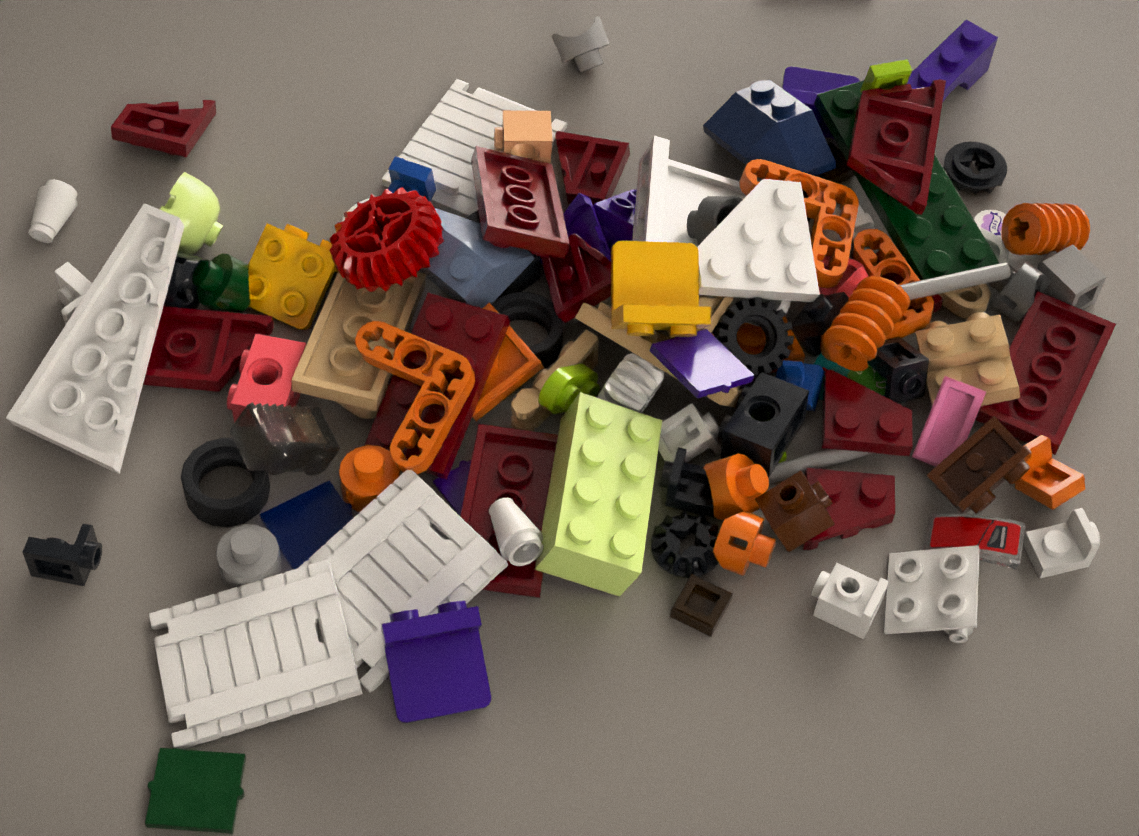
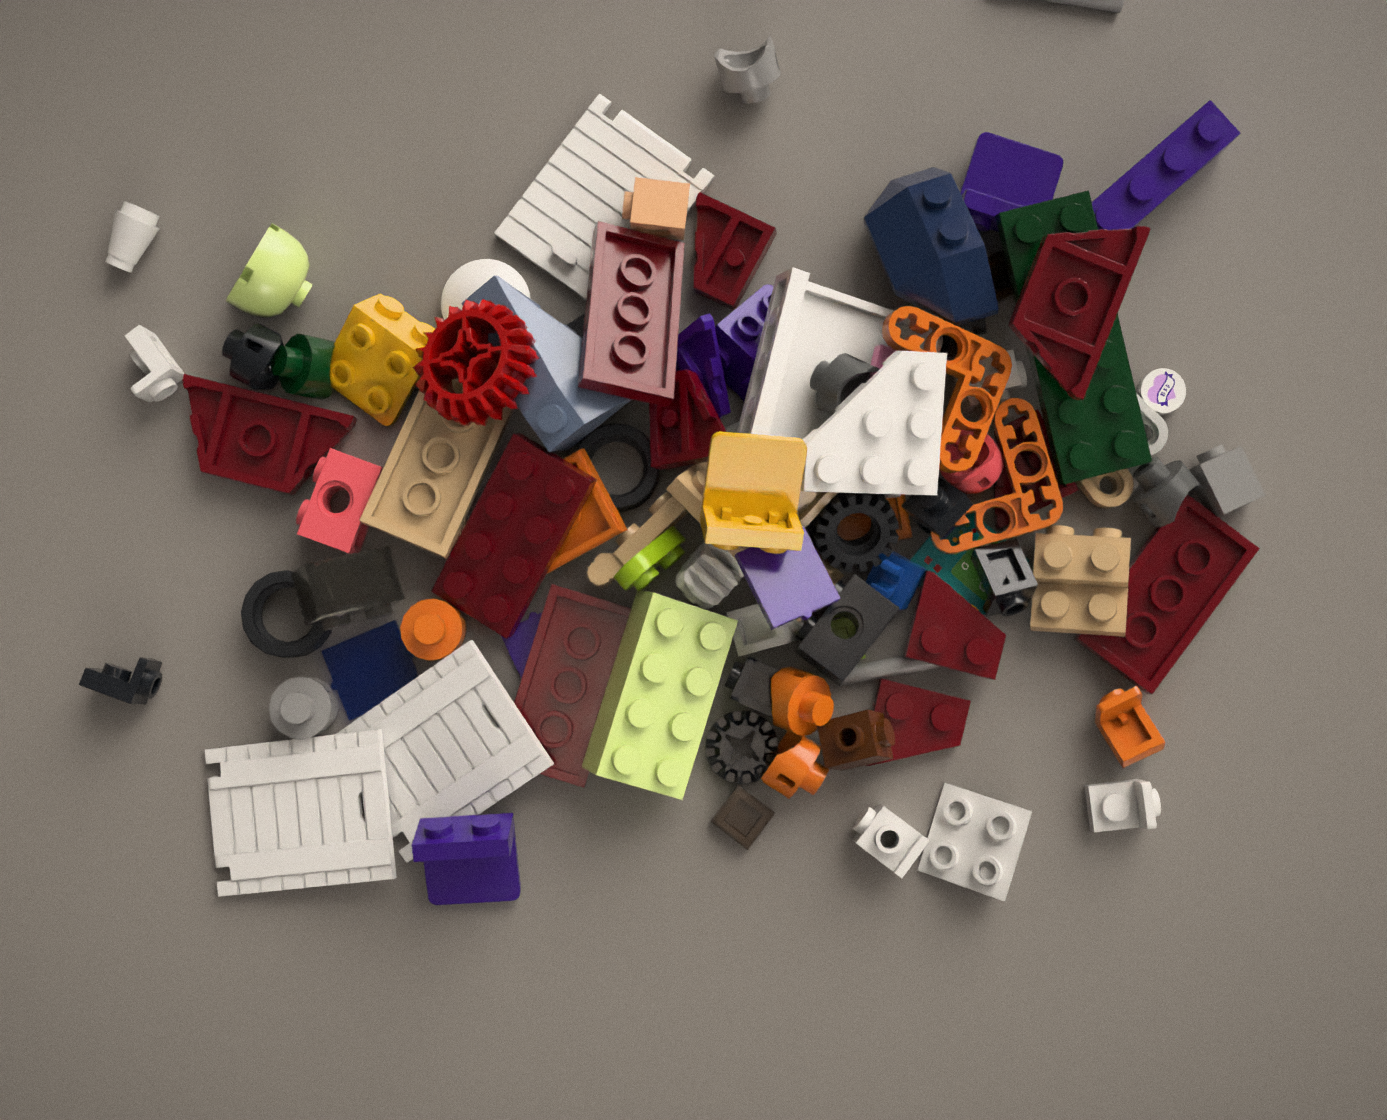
camera: 10 degrees right, 30 degrees up
white wing [6,203,184,474] -> none
dark red wing [111,100,216,158] -> none
dark green piece [145,748,246,834] -> none
orange beam [355,321,475,474] -> none
blue tile [388,156,436,202] -> none
white cone [489,498,543,566] -> none
orange piece [822,276,910,371] -> none
lime tile [860,59,912,93] -> none
light grey bar [899,262,1010,300] -> none
bright pink tile [912,376,986,467] -> none
slope [924,513,1026,570] -> none
reddish brown bracket [927,416,1032,516] -> none
black gear [943,141,1007,195] -> none
orange piece [1001,203,1090,255] -> none

